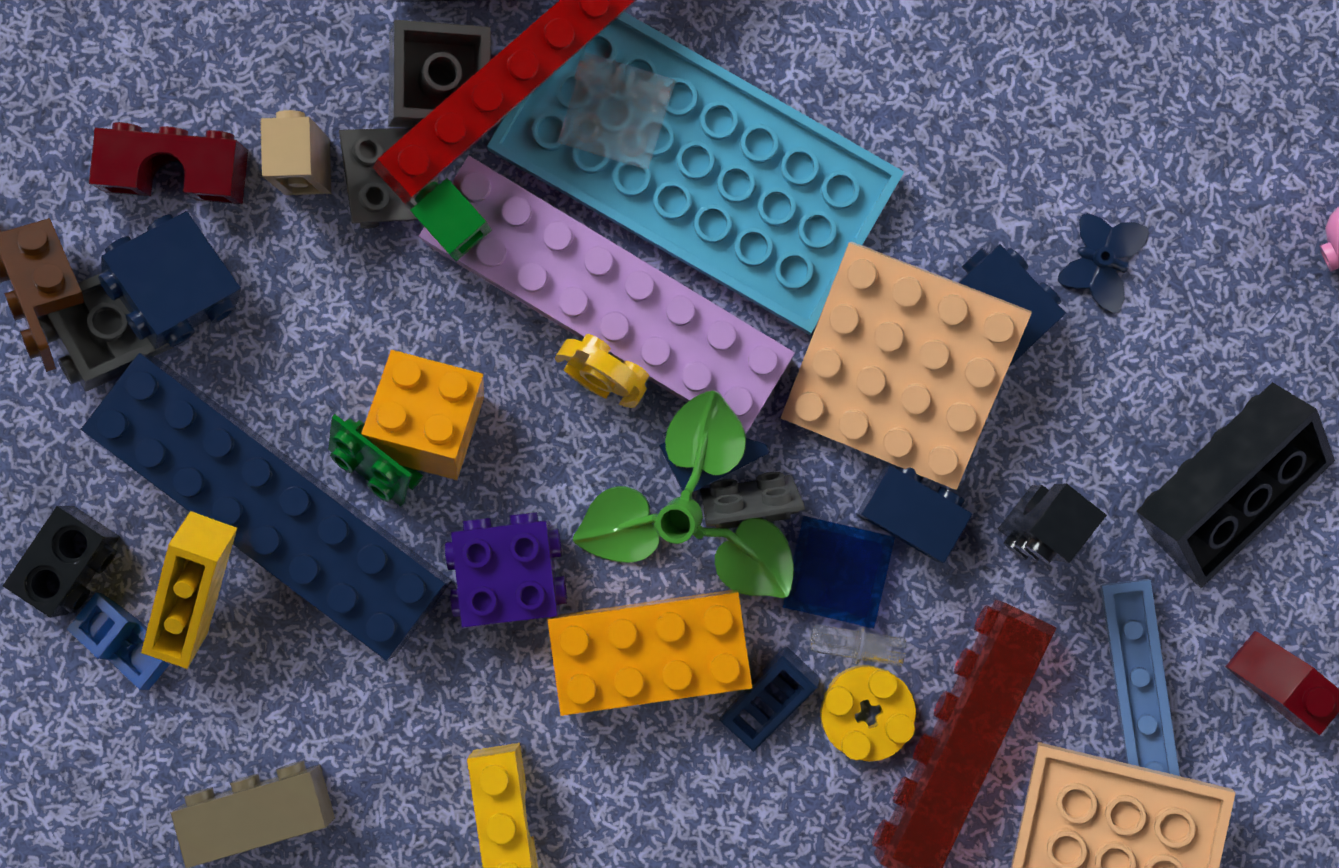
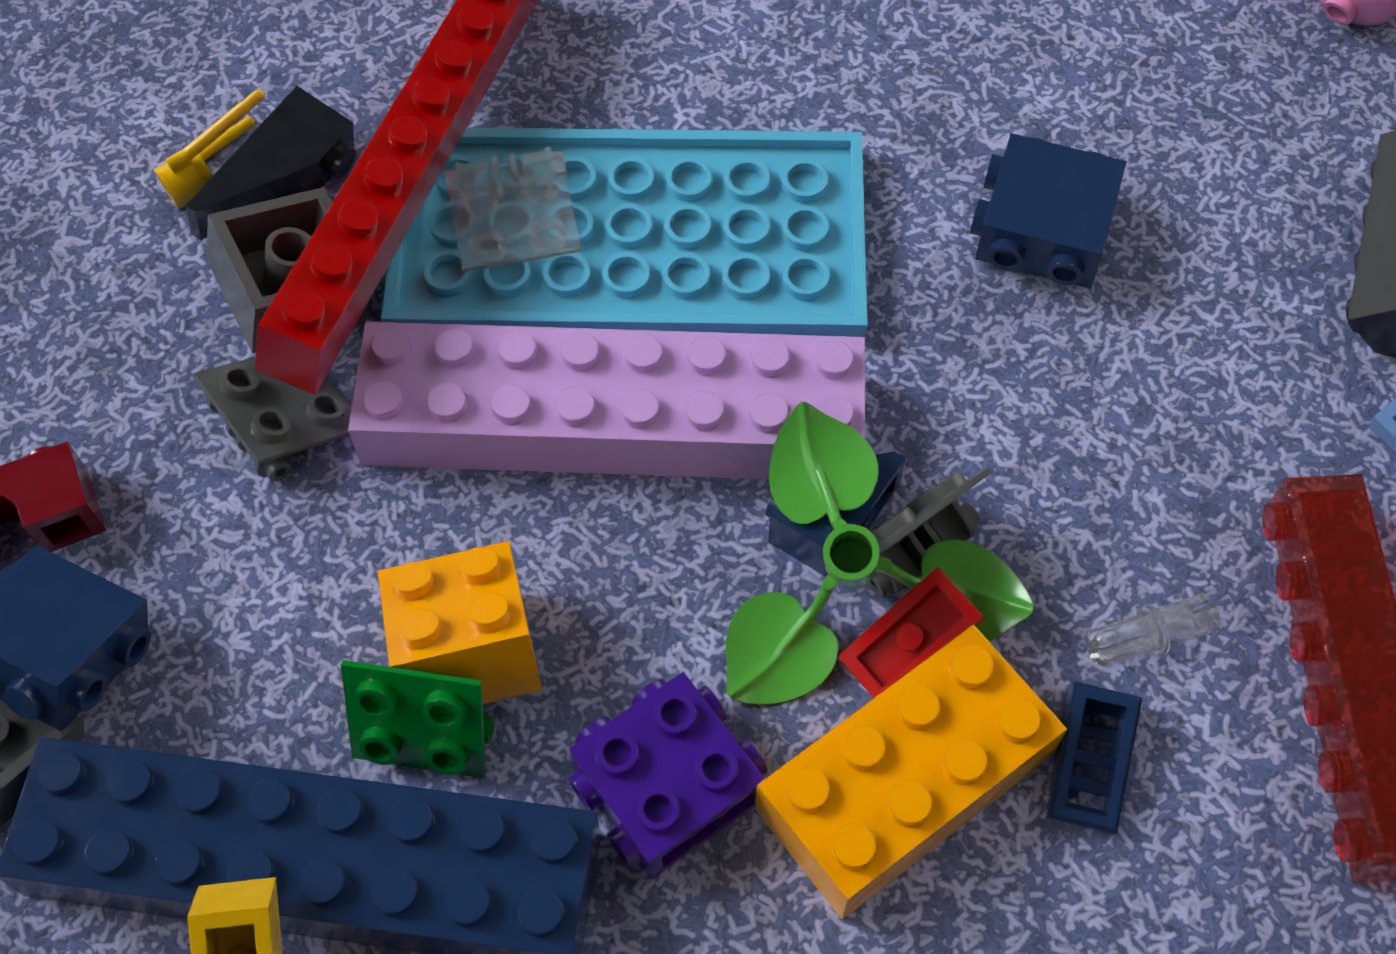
camera: 25 degrees left, 25 degrees down
tan brick [261,110,331,195] -> none
green brick [410,178,492,262] -> none
yellow plate [555,334,649,408] -> none
light nougat plate [781,241,1032,490] -> none
clear blue plate [781,515,895,629] -> none
yellow plate [820,665,916,762] -> none
dark blue brick [856,465,973,563] -> none
black arch [998,483,1107,564] -> none
dark blue piece [1058,213,1149,314] -> none
none -> red plate [838,566,986,698]

